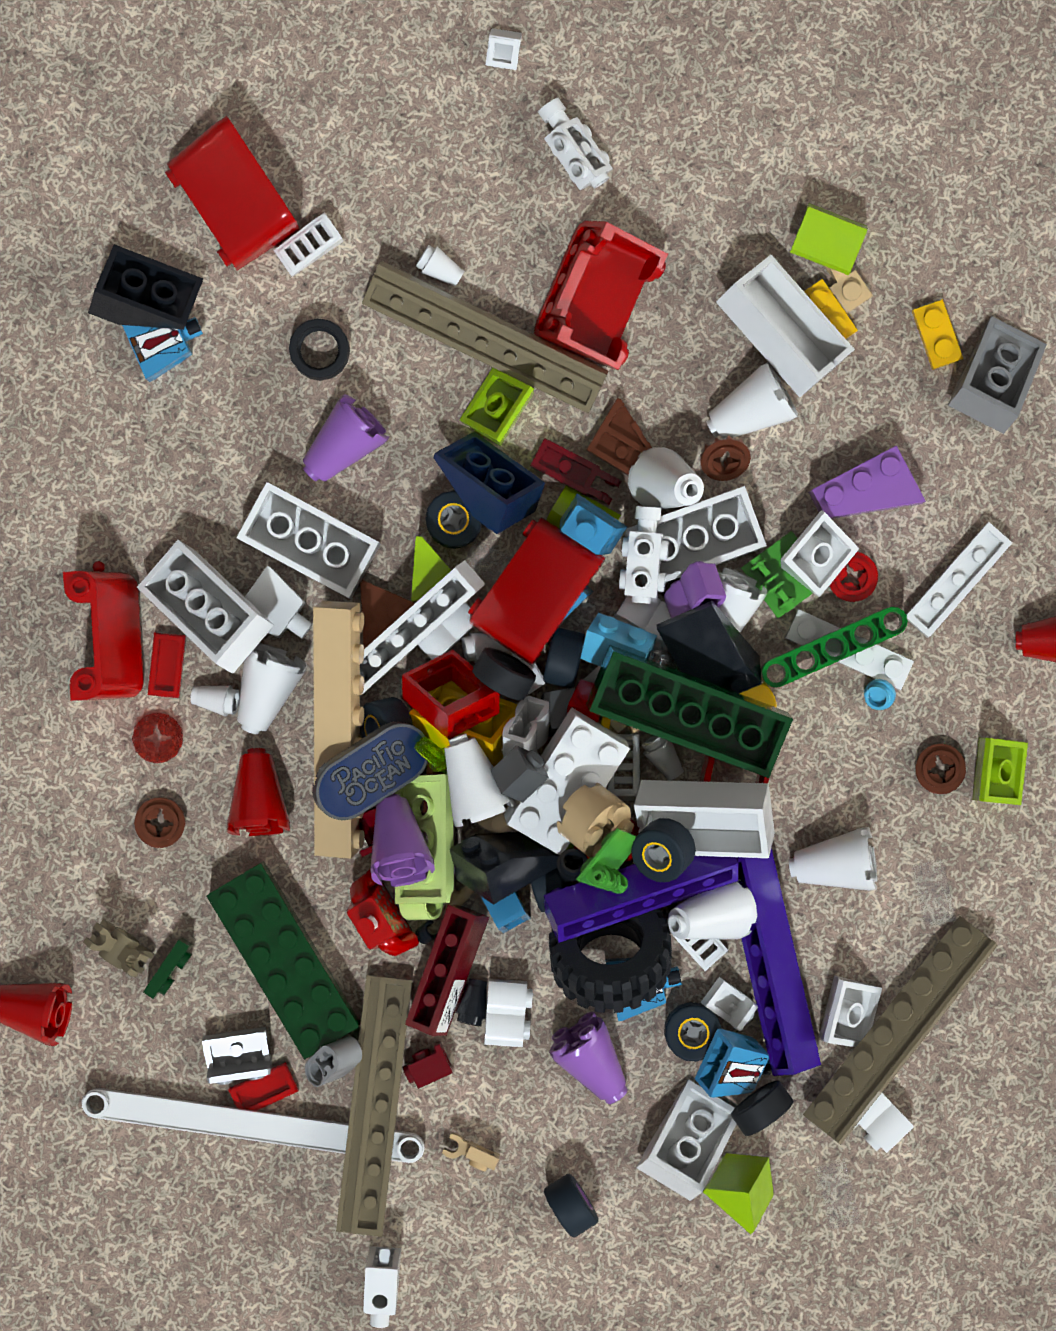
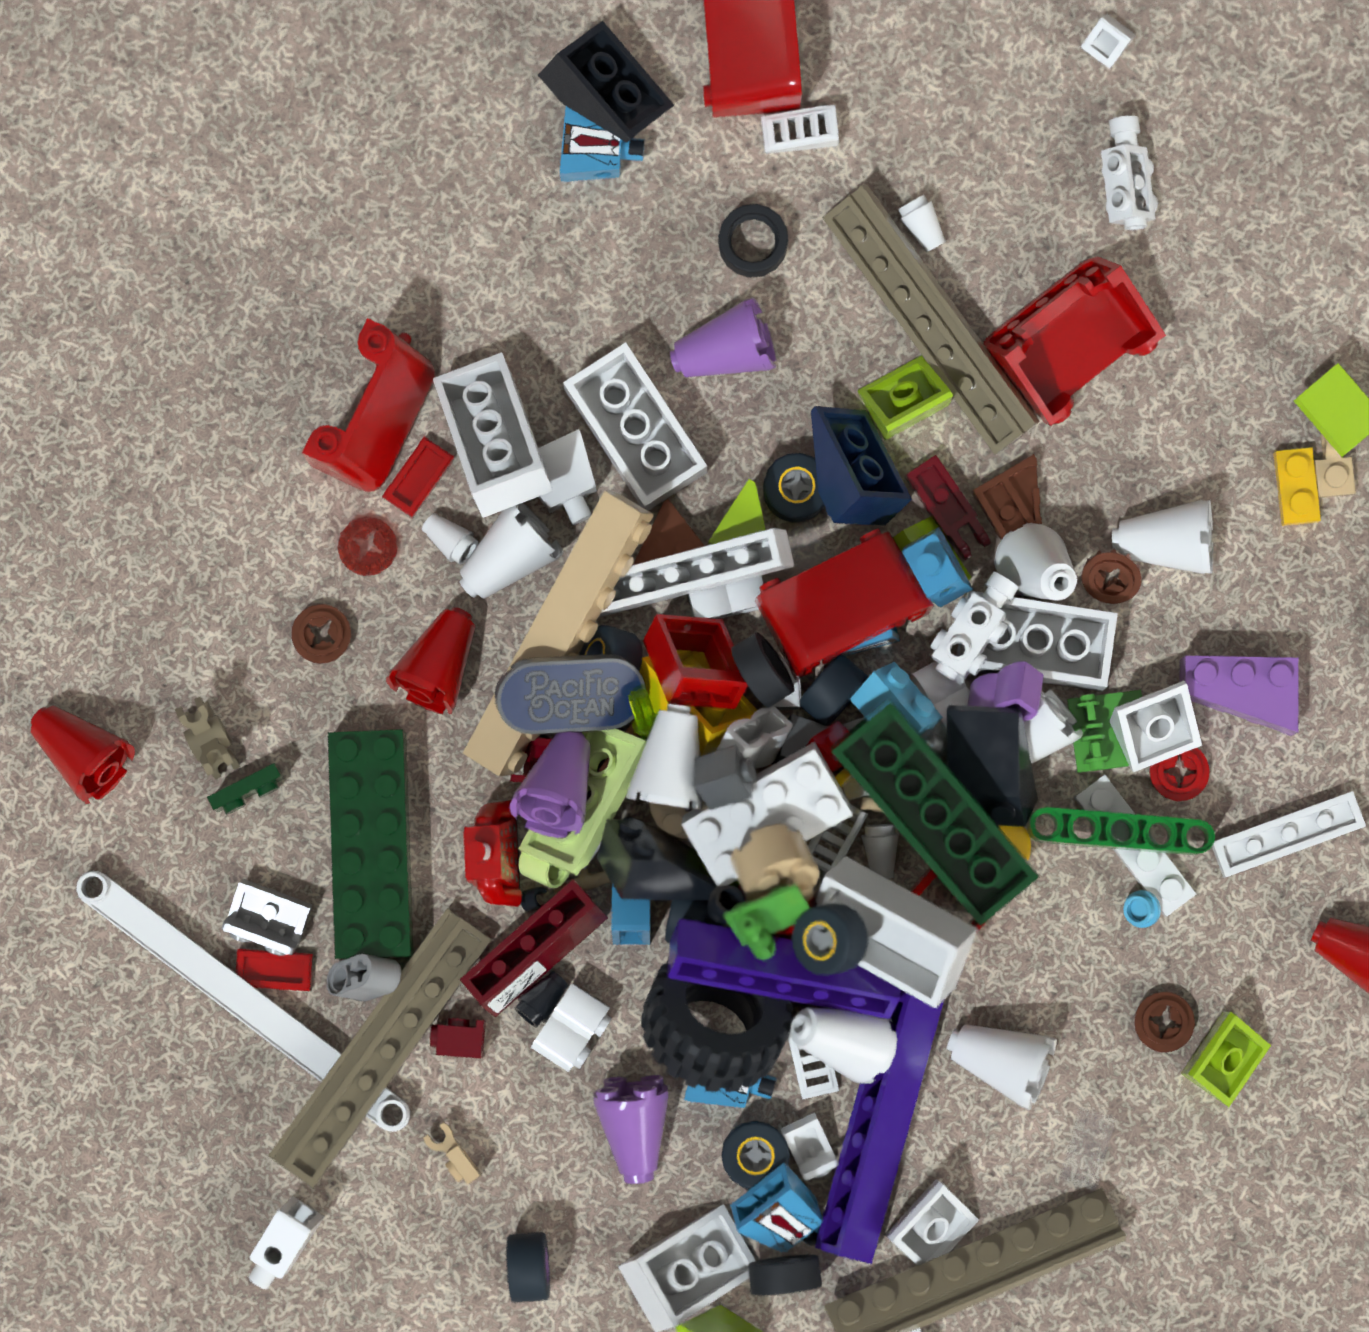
camera: 30 degrees right, 5 degrees down
white cone [462,633,509,663] -> none
white piece [716,255,855,397] -> none

